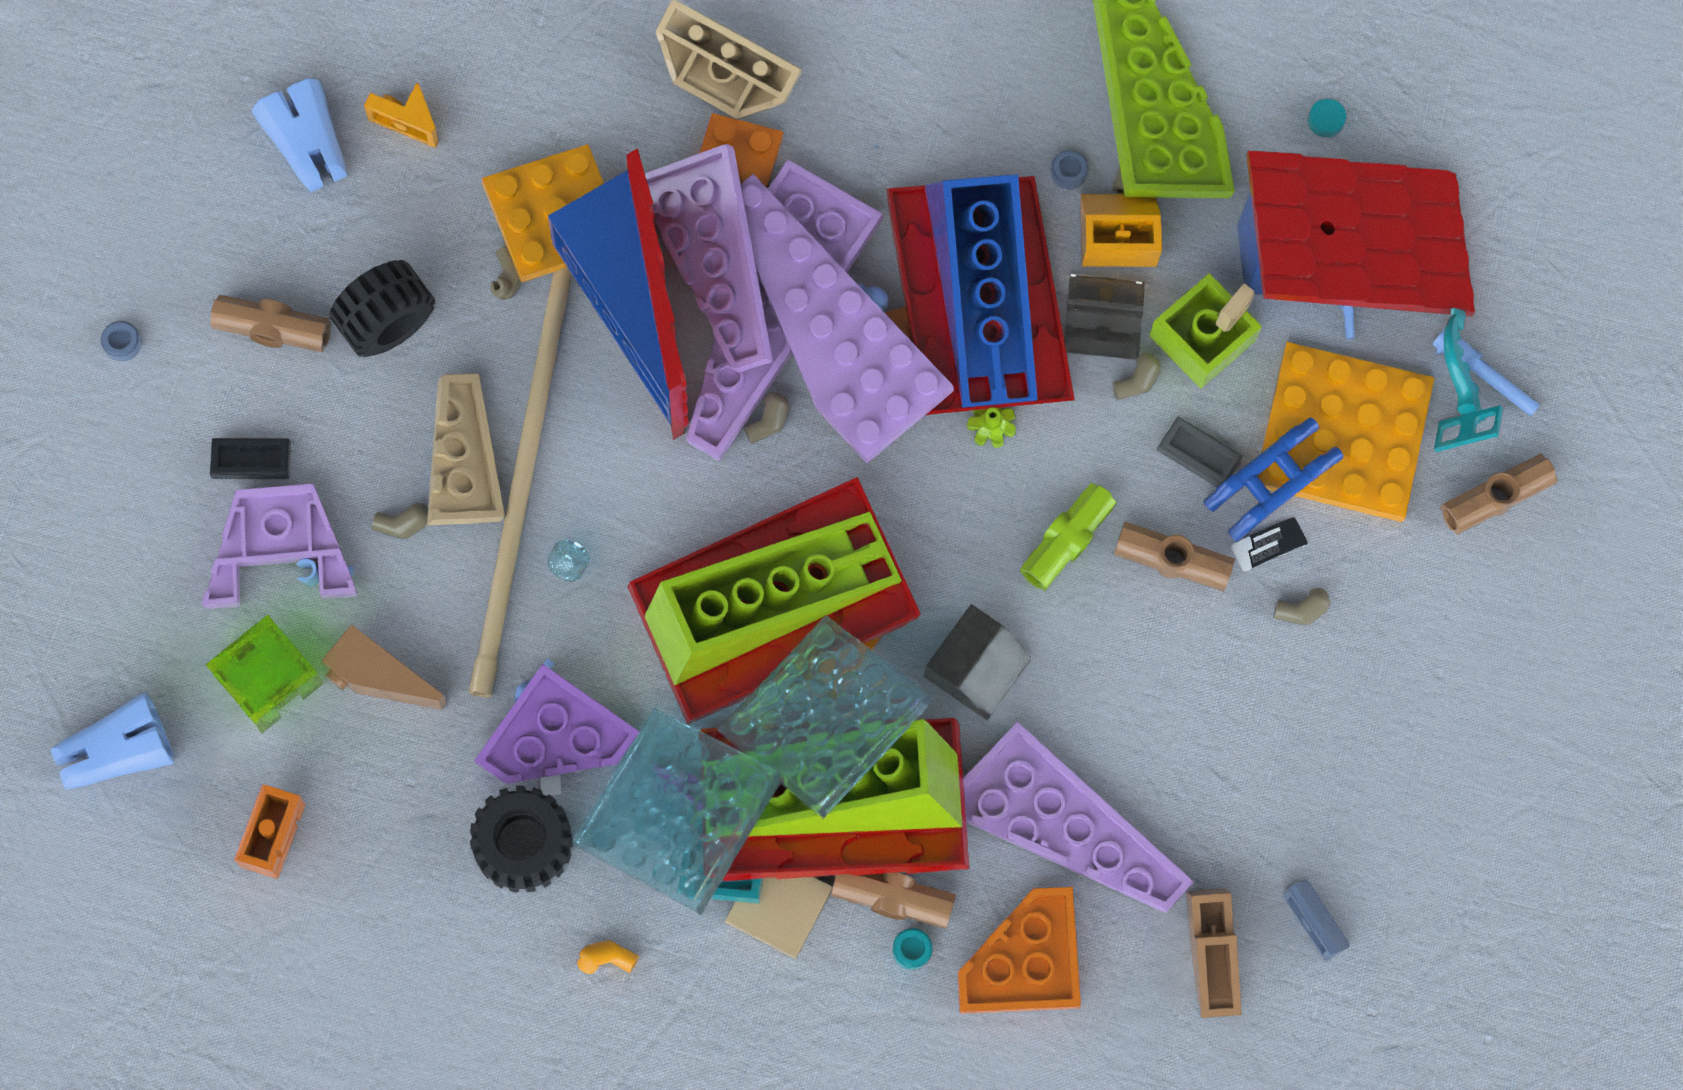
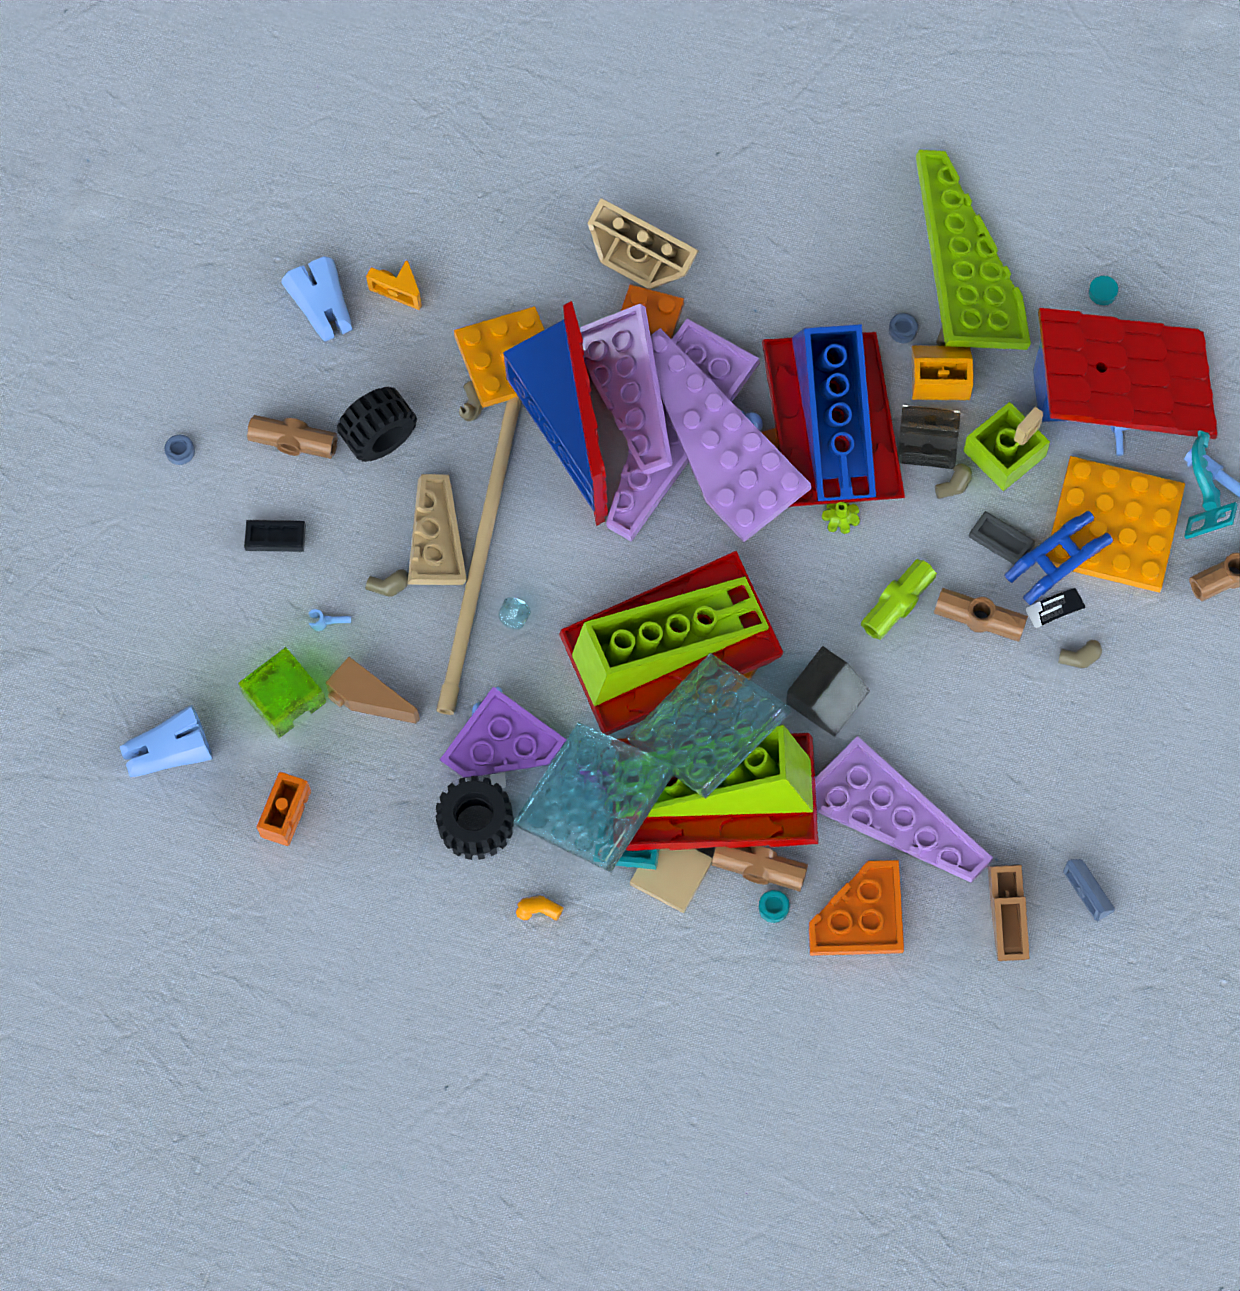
camera: 10 degrees right, 5 degrees down
lavender wing [202,484,357,609] -> none
dark tan arm [744,392,789,444] -> none

